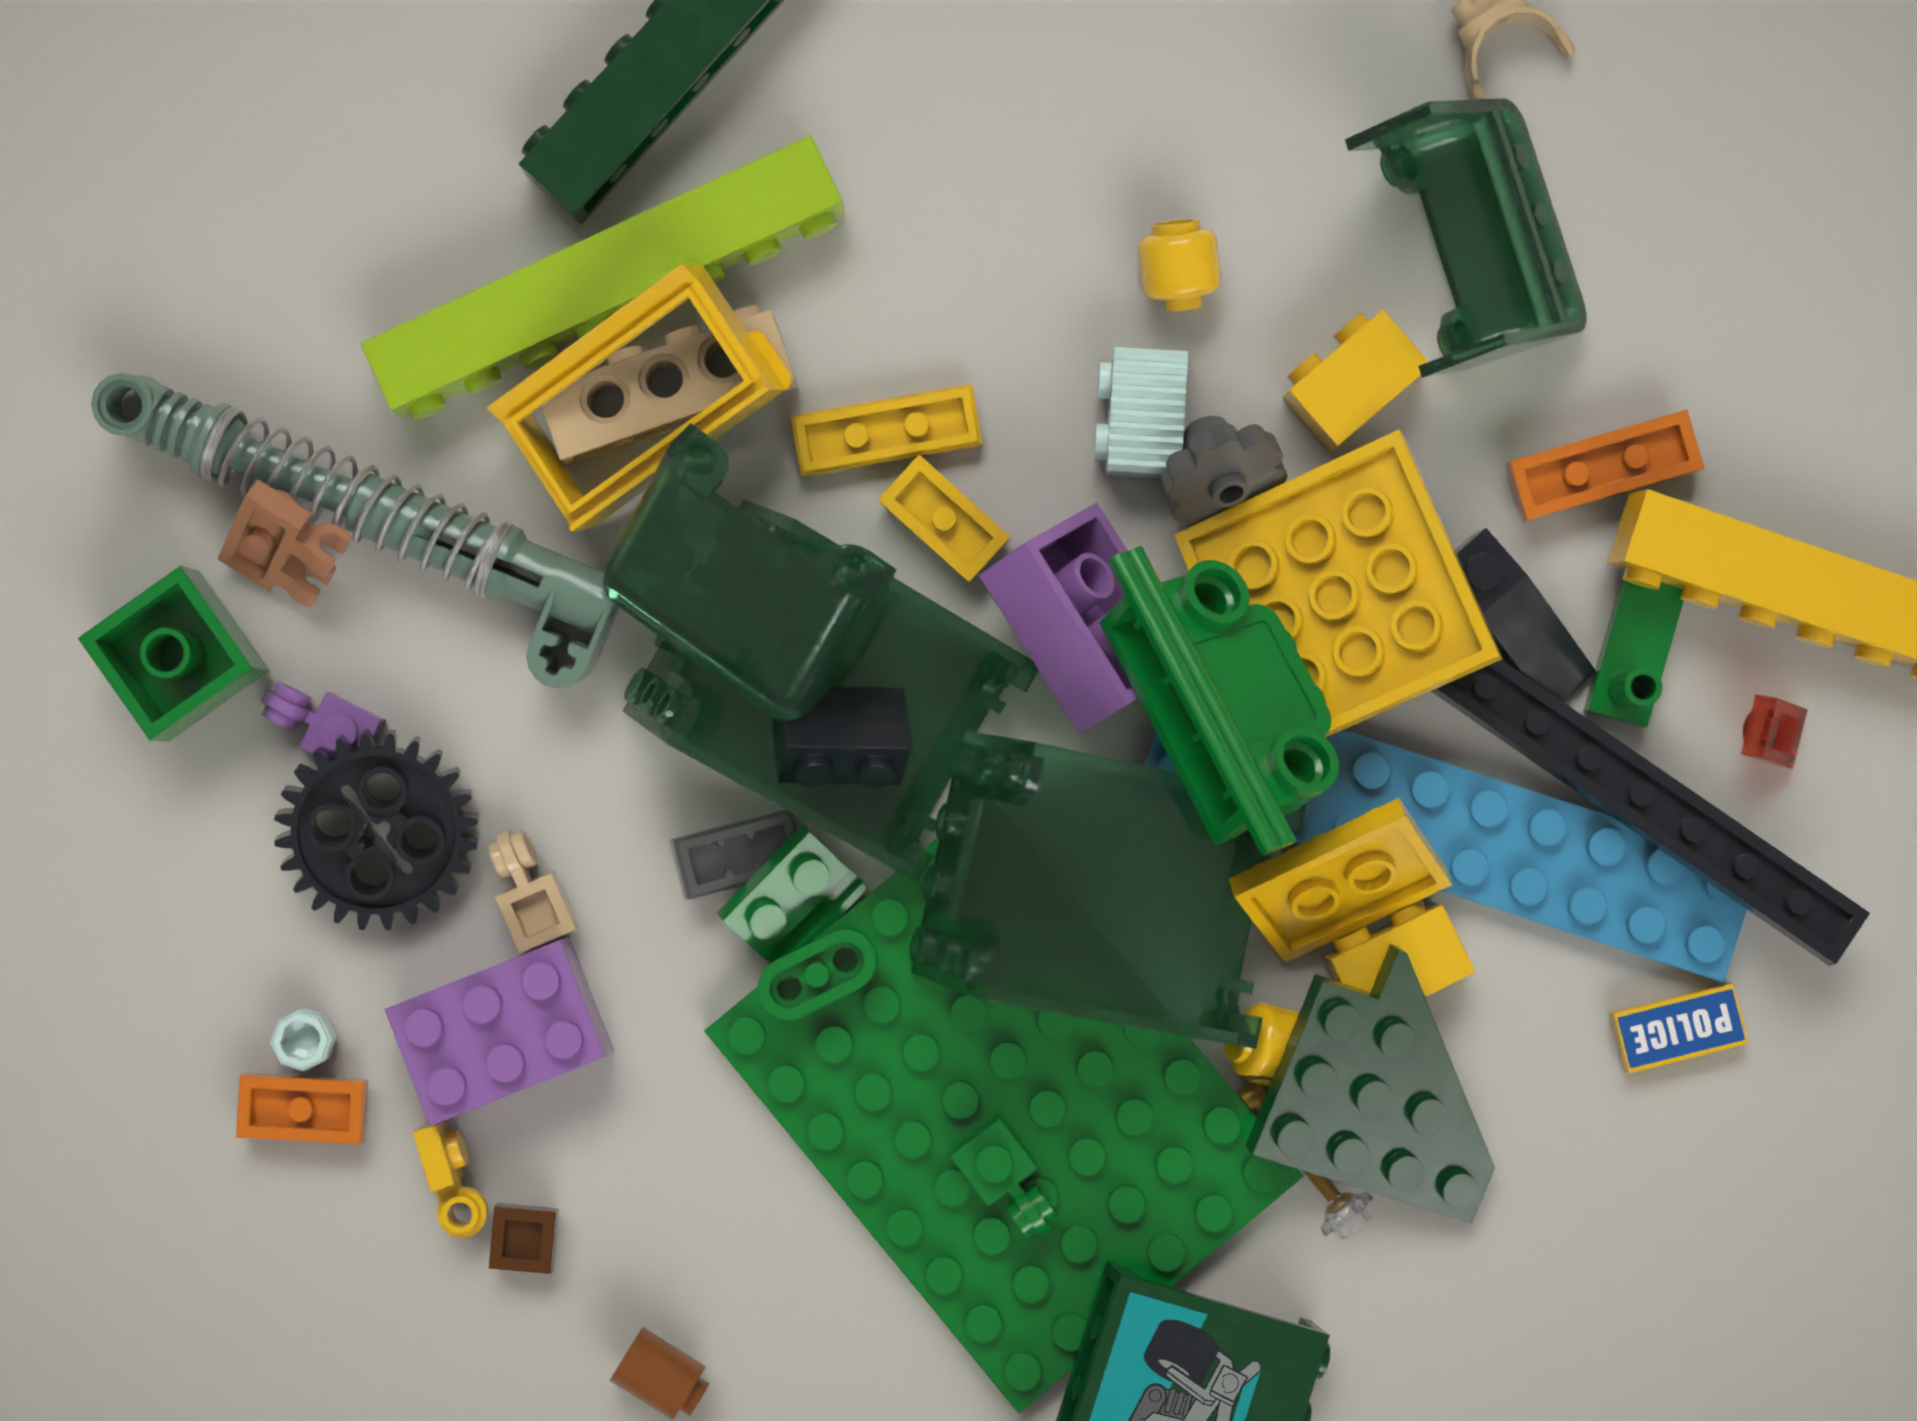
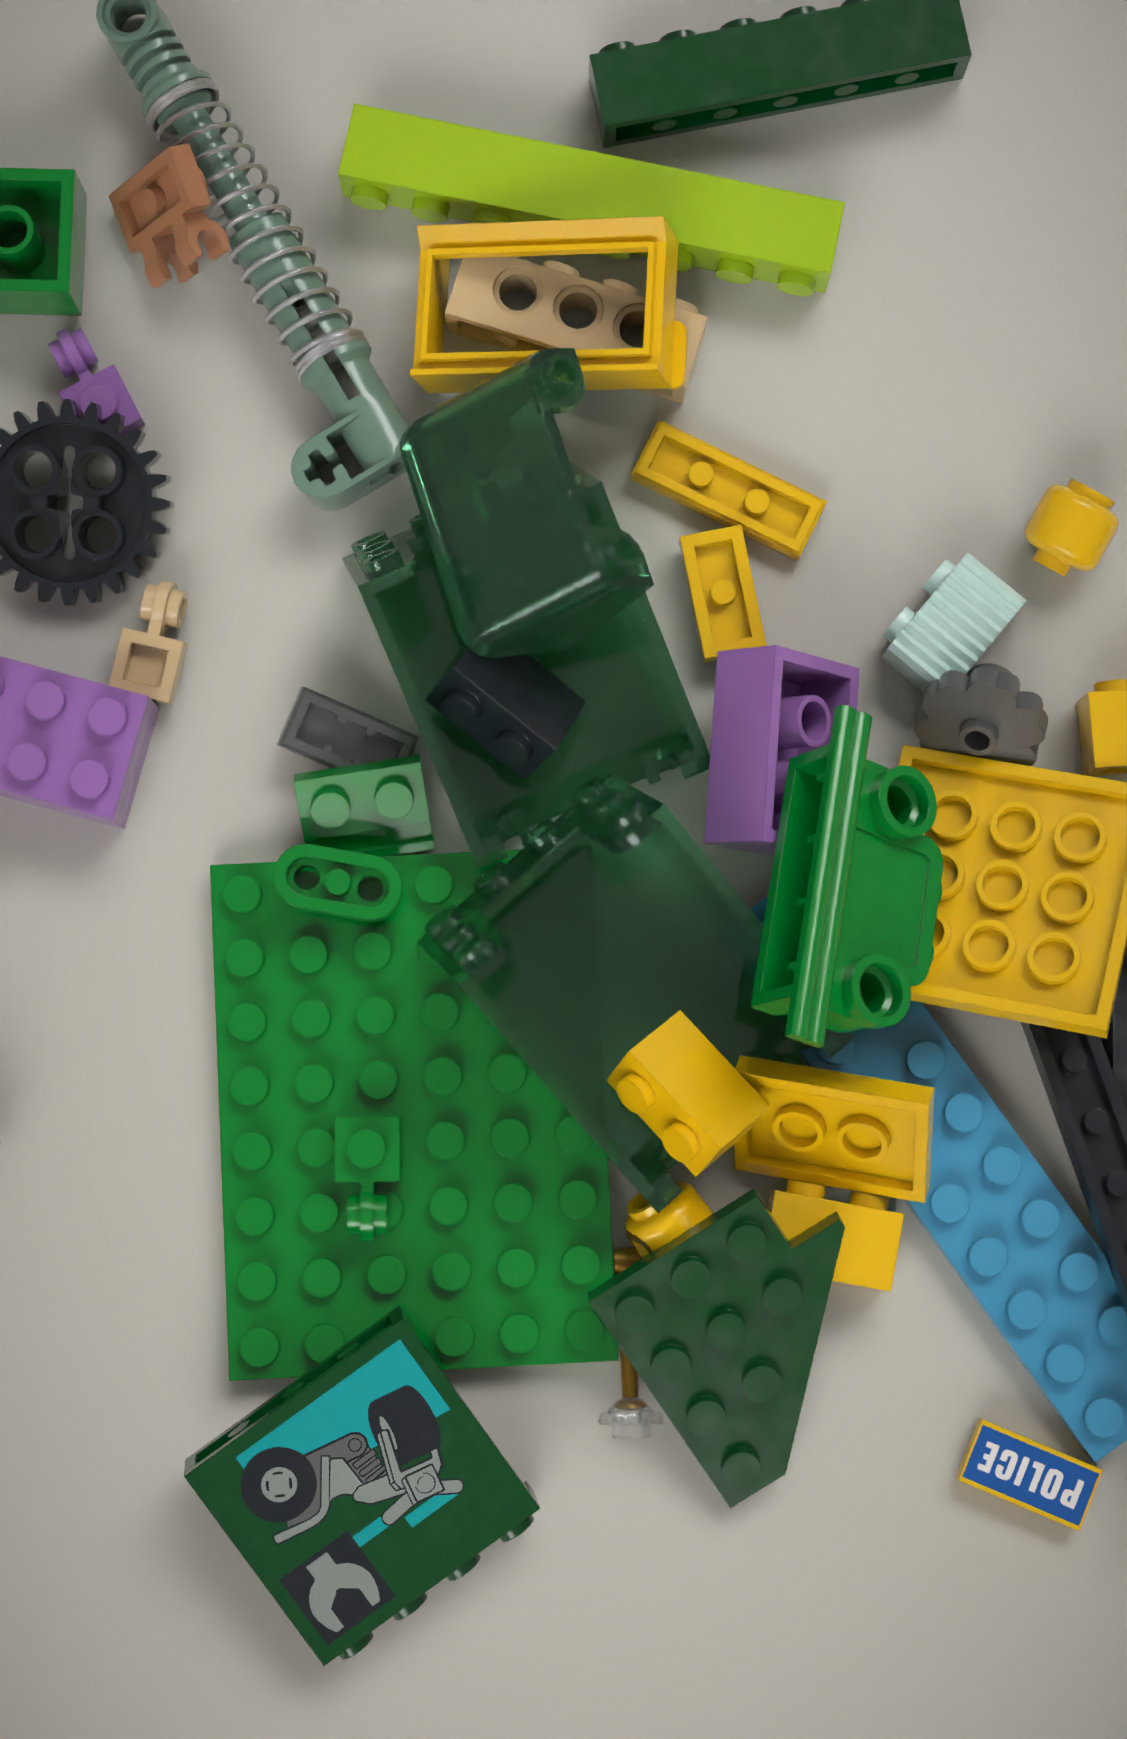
camera: 35 degrees right, 5 degrees down
none -> yellow brick [606,1010,770,1177]

